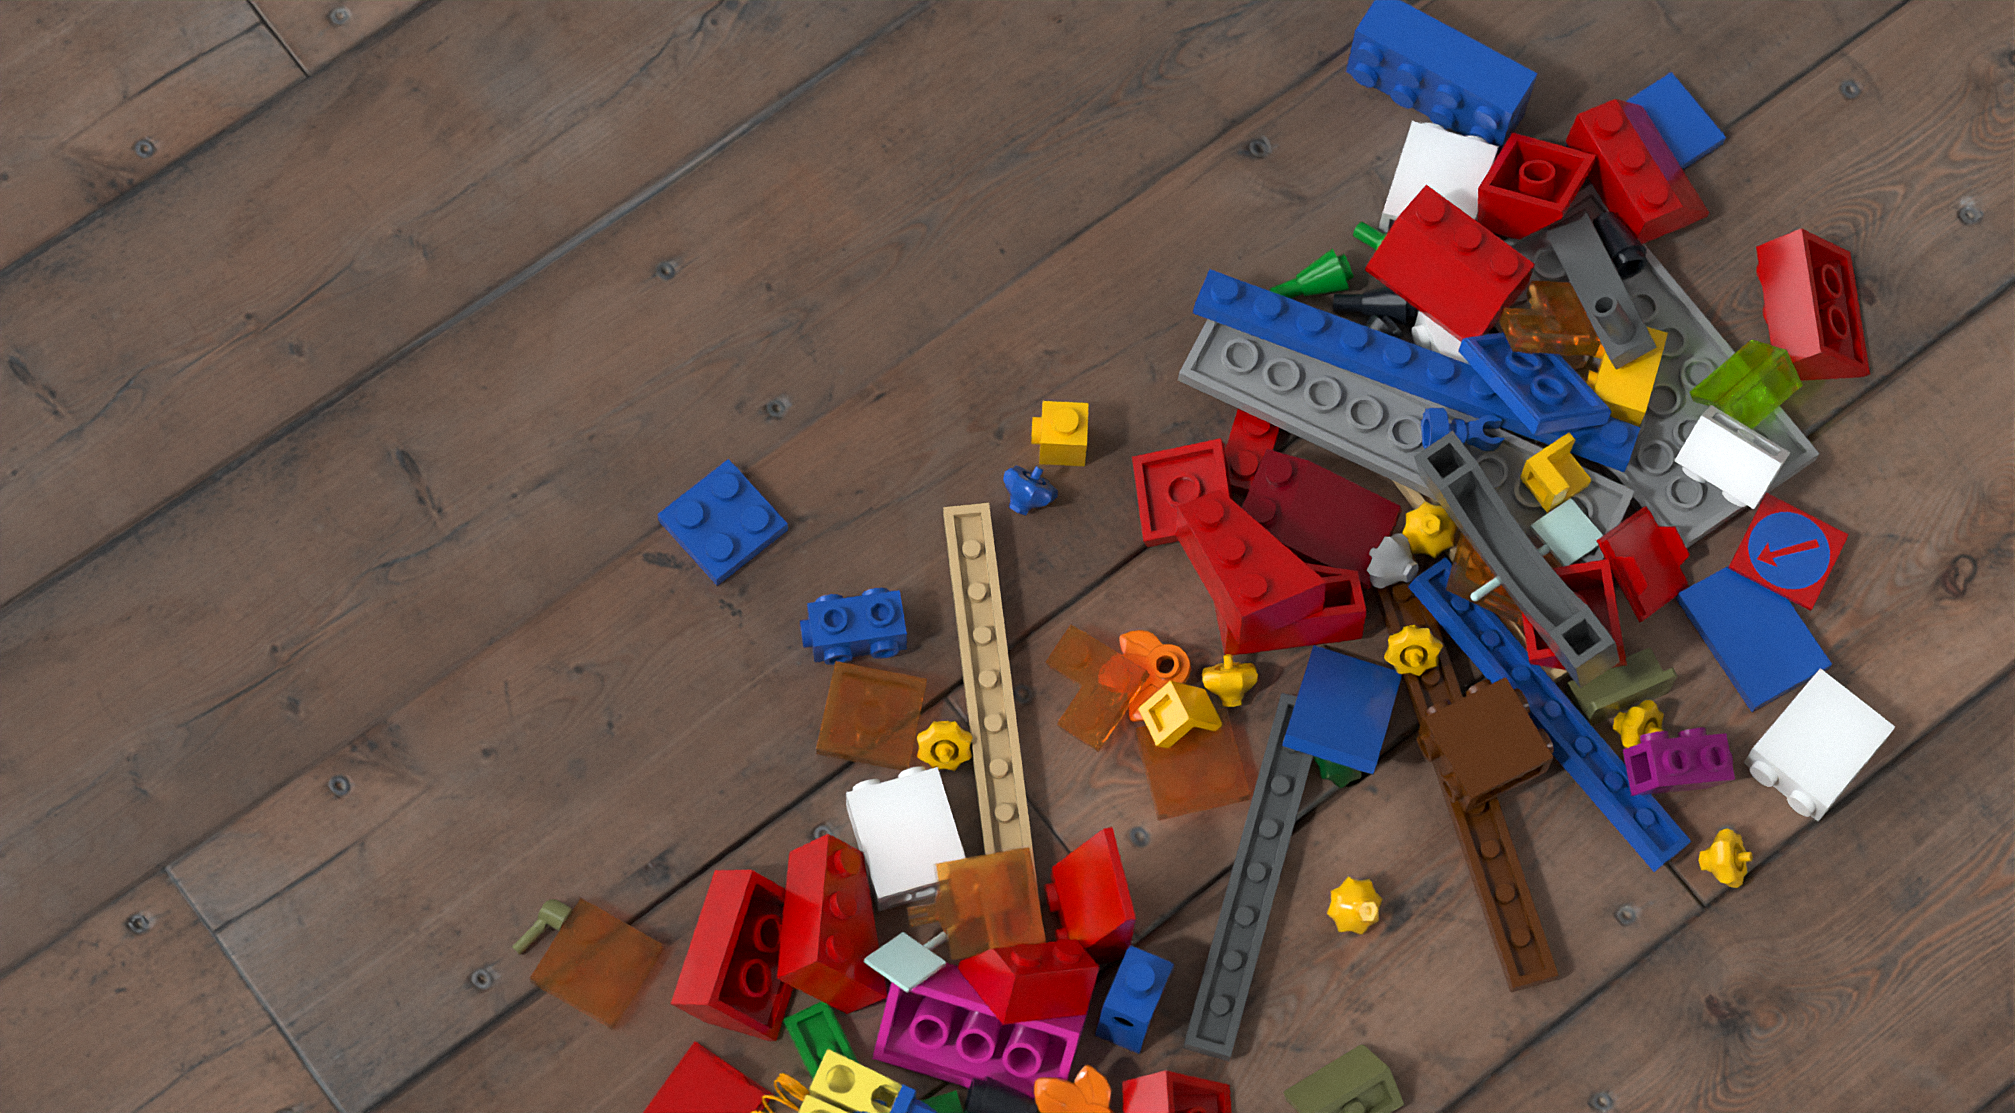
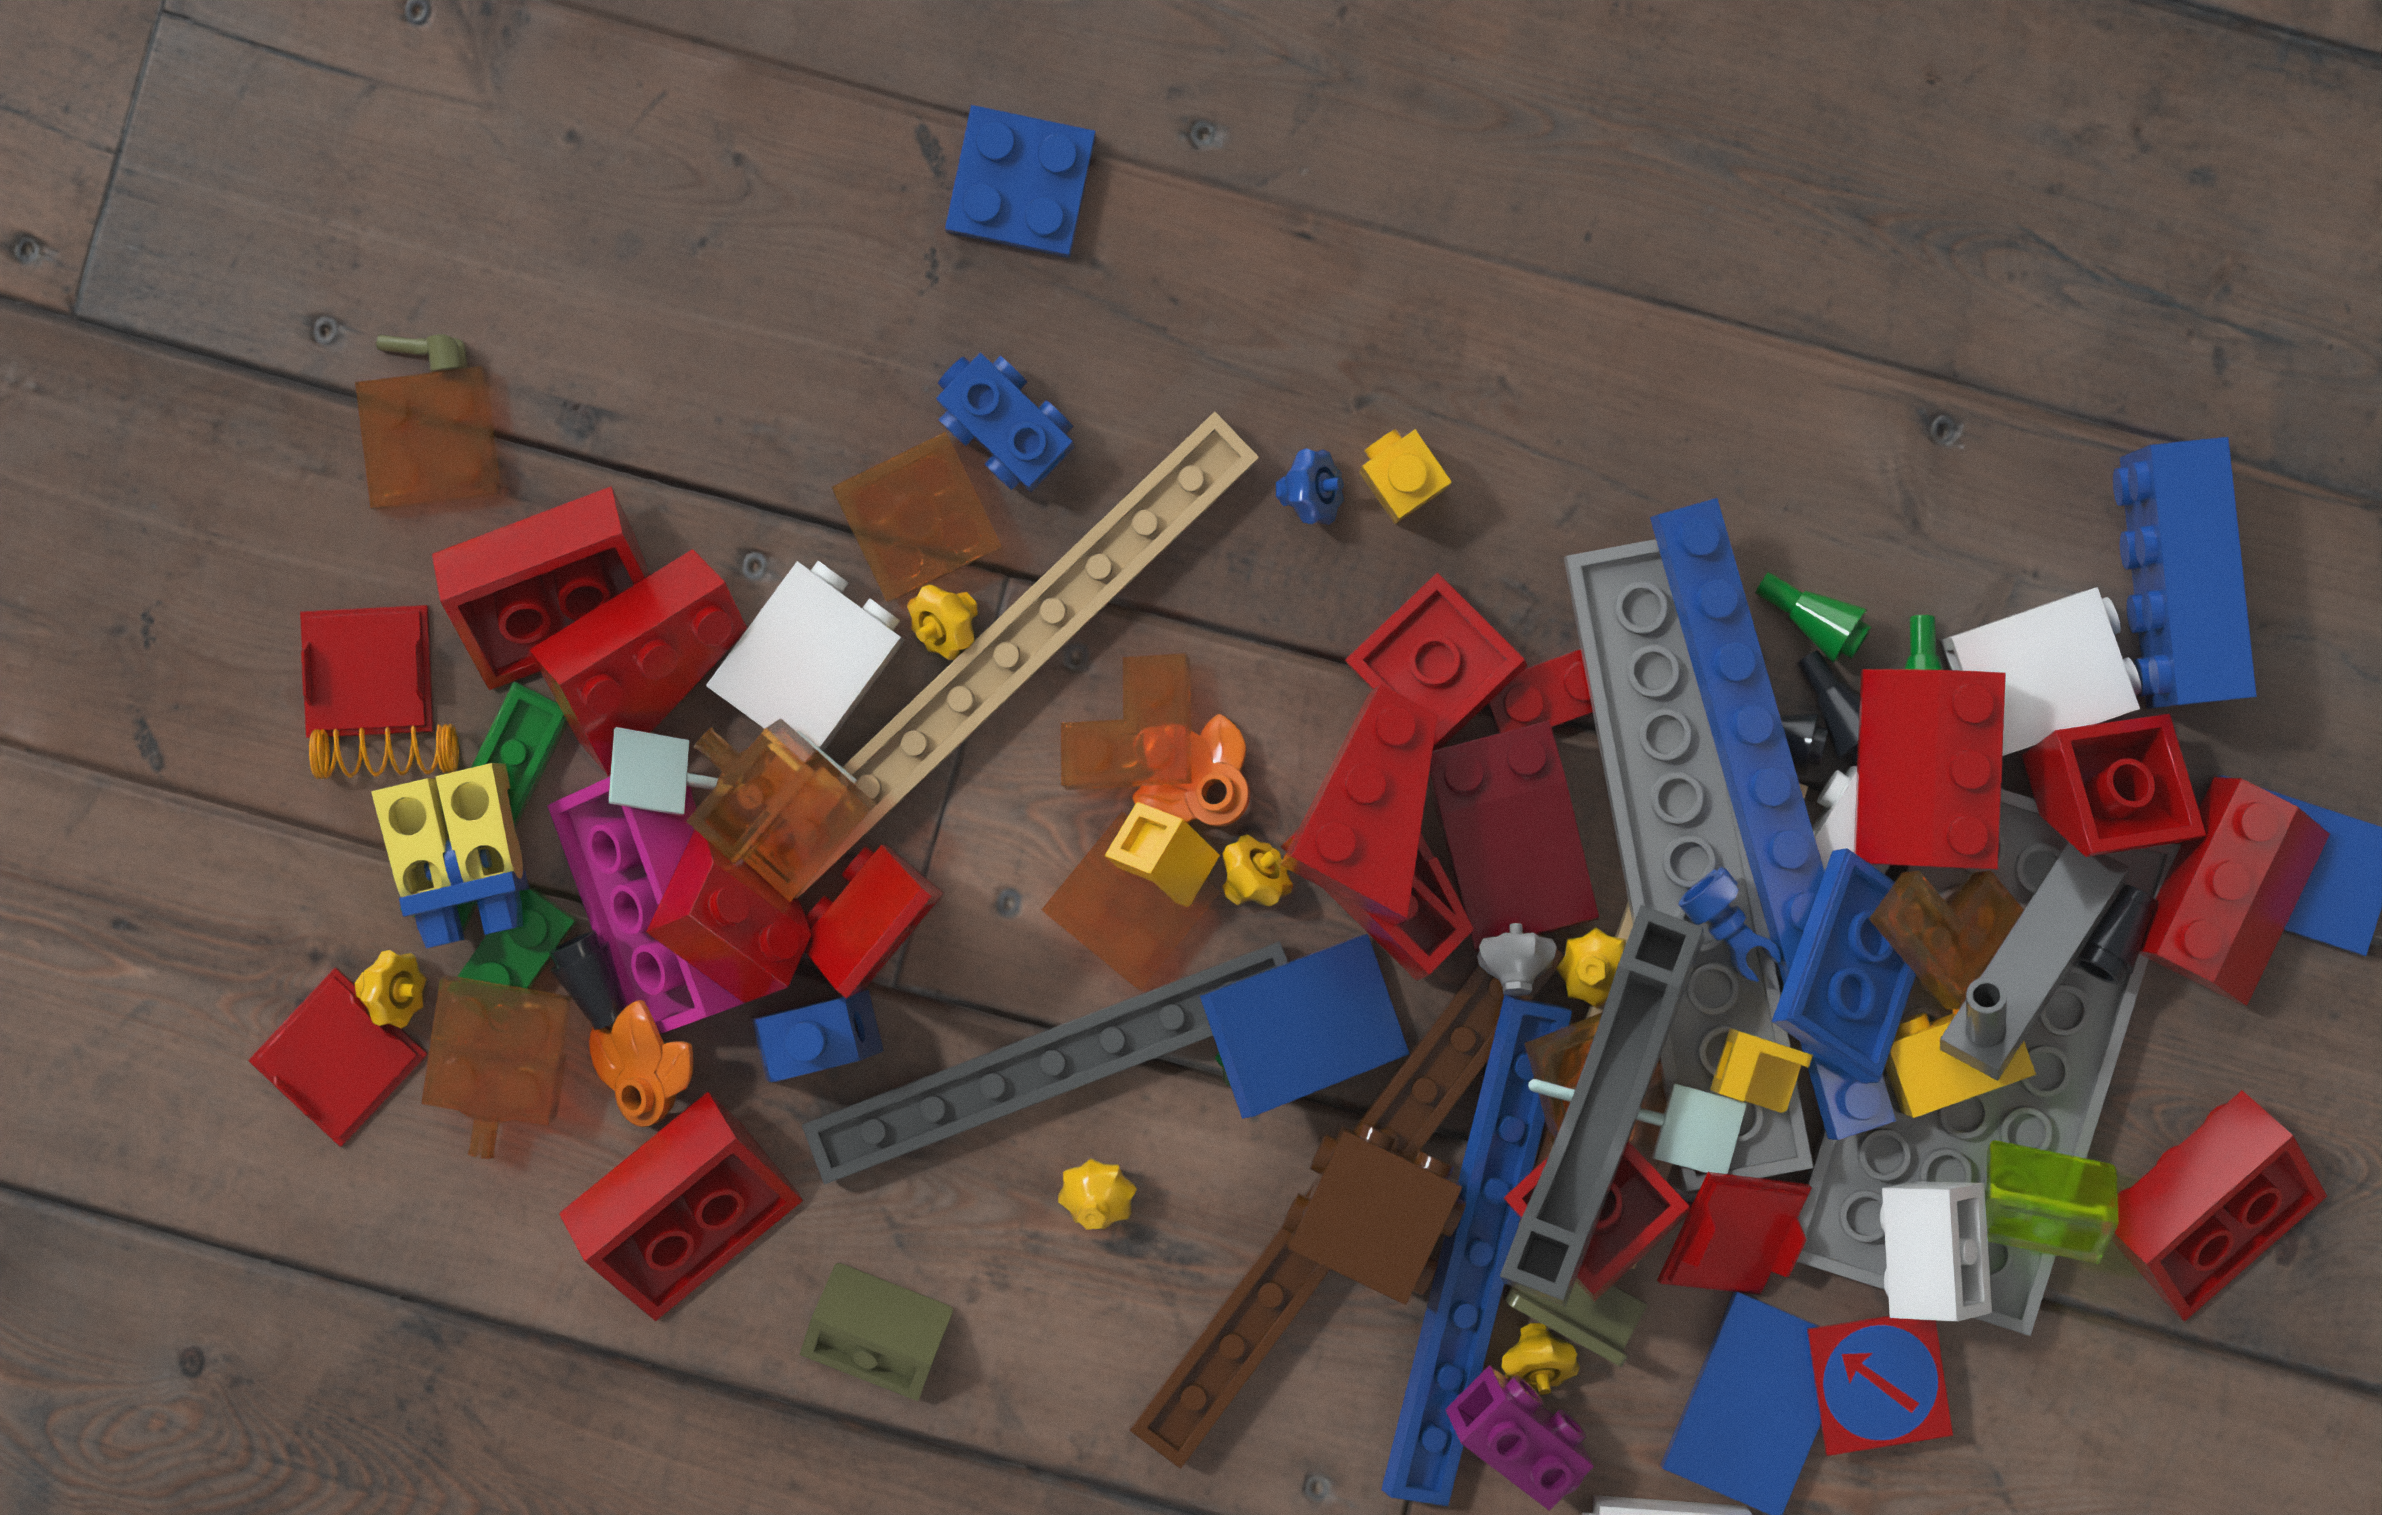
camera: 65 degrees right, 20 degrees up
yellow piece [1384,625,1443,676] -> none

